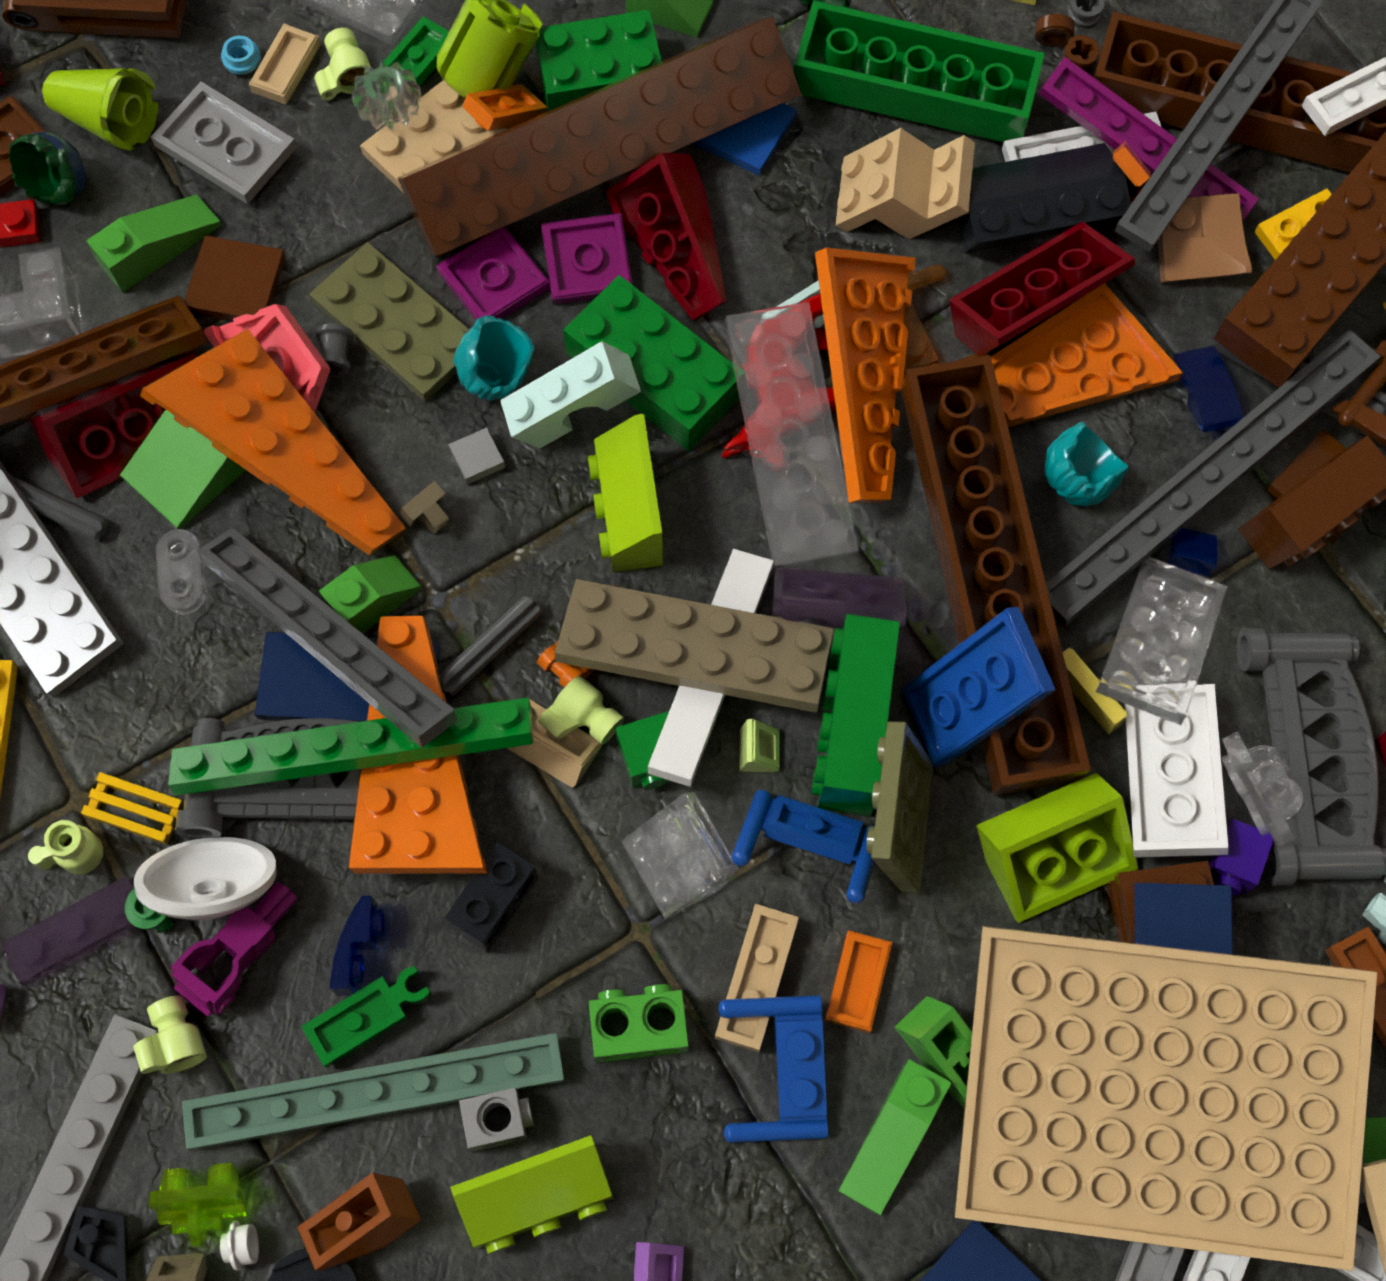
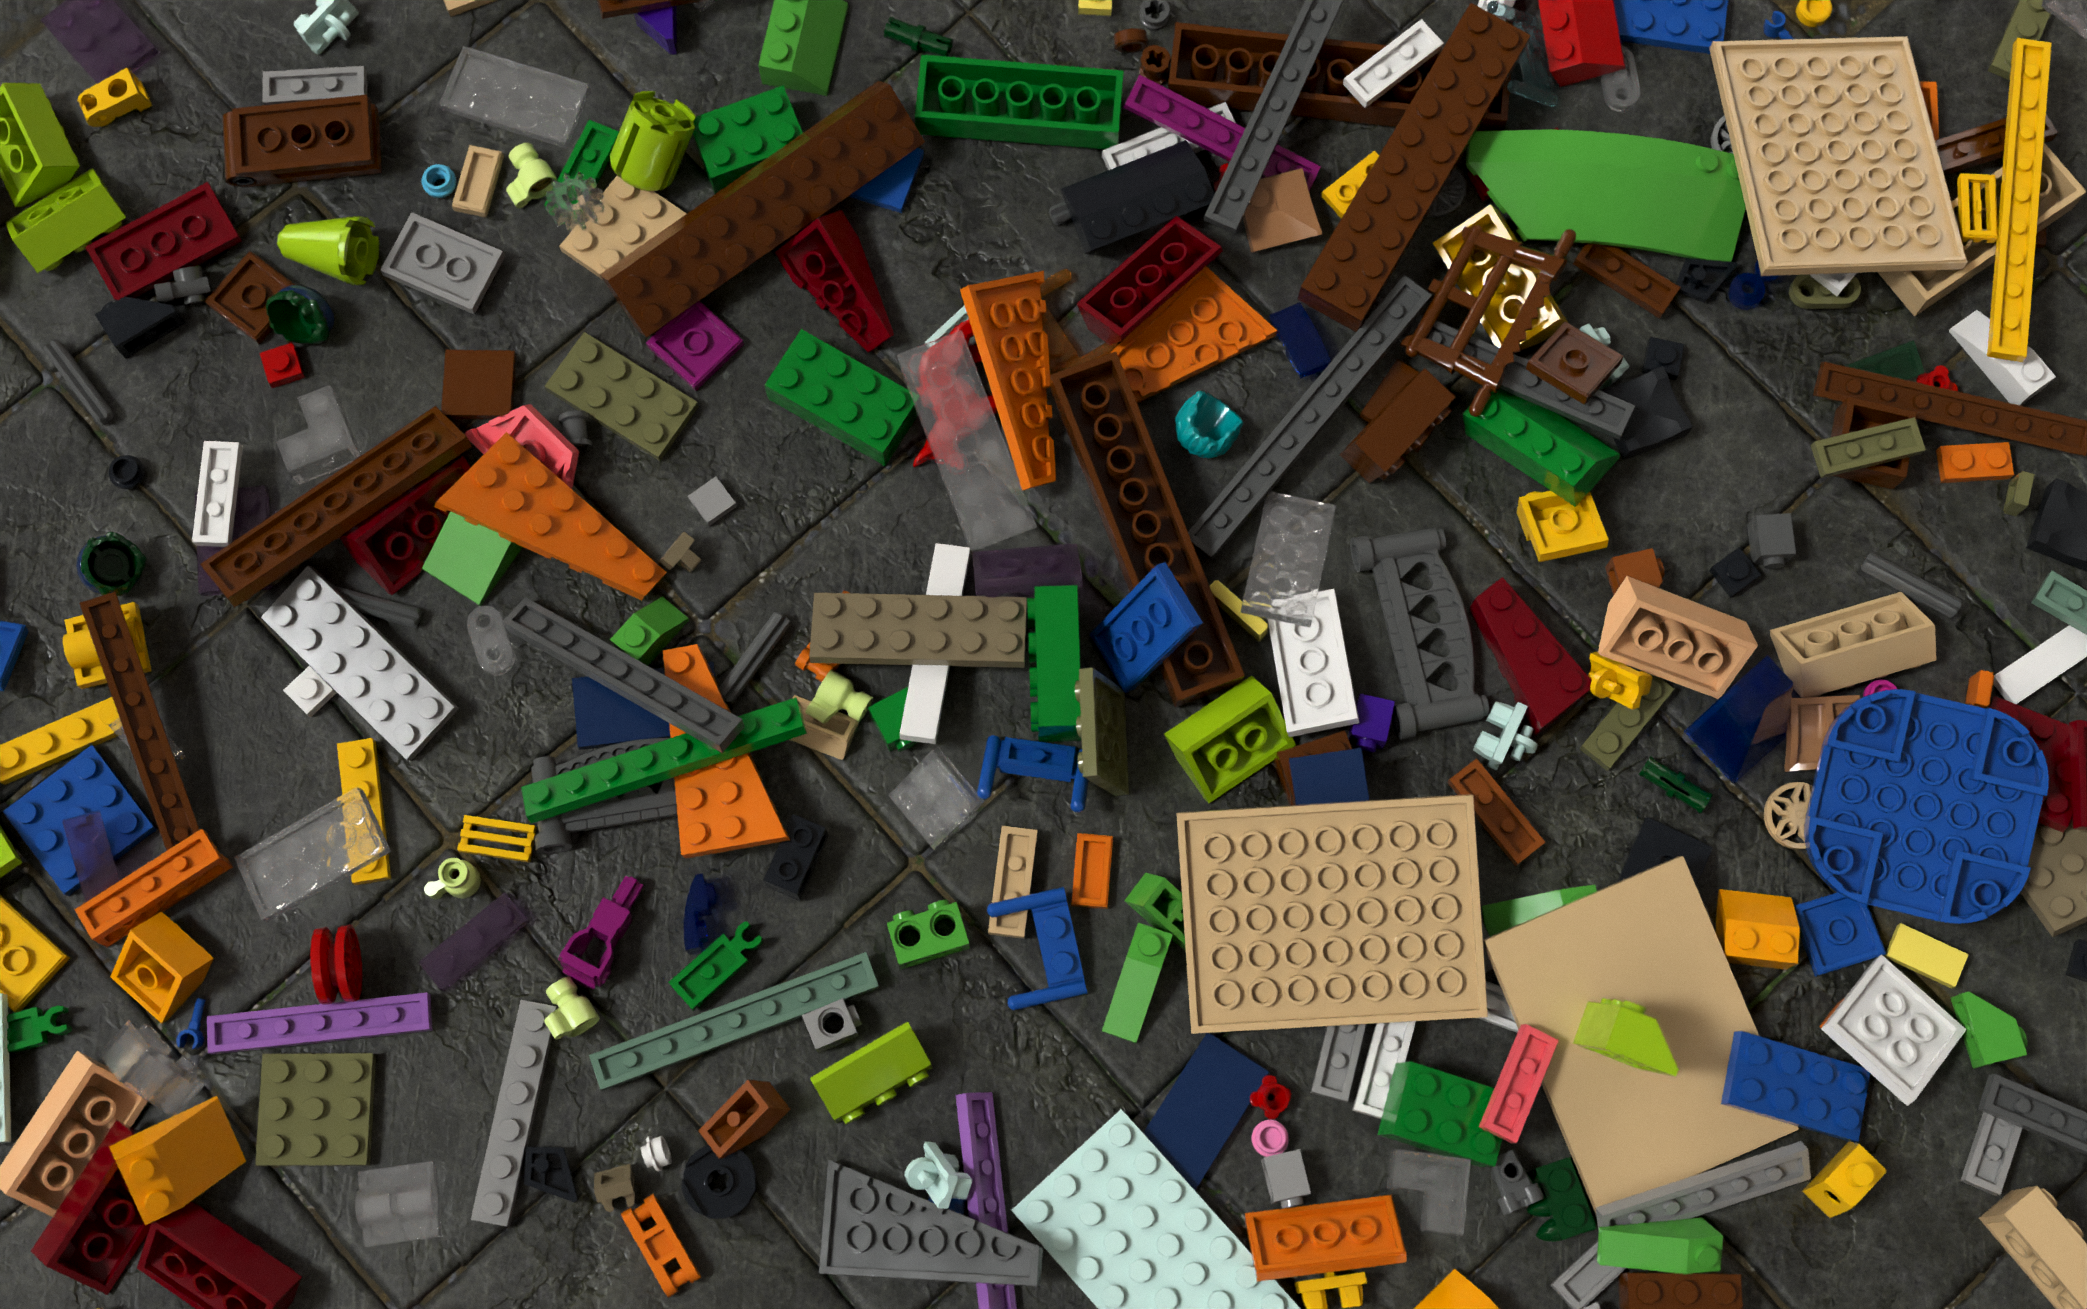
camera: 10 degrees left, 5 degrees up
bright green slope [86,195,222,293] -> none
green plate [125,888,174,933] -> none
white dish [134,837,277,920] -> none
clear neon green hips [149,1163,247,1247] -> none
teal hair [453,315,535,401] -> none
orange plate [462,84,548,132] -> none
light aqua arch [500,341,641,449] -> none
magenta tile [541,213,632,305] -> none
lime slope [588,414,663,572] -> none
yellowish green slope [739,719,780,772] -> none
tan bracket [835,128,975,239] -> none
orange tile [1113,141,1151,187] -> none
clear blue slope [1167,528,1217,576] -> none
clear plate [1221,731,1303,847] -> none

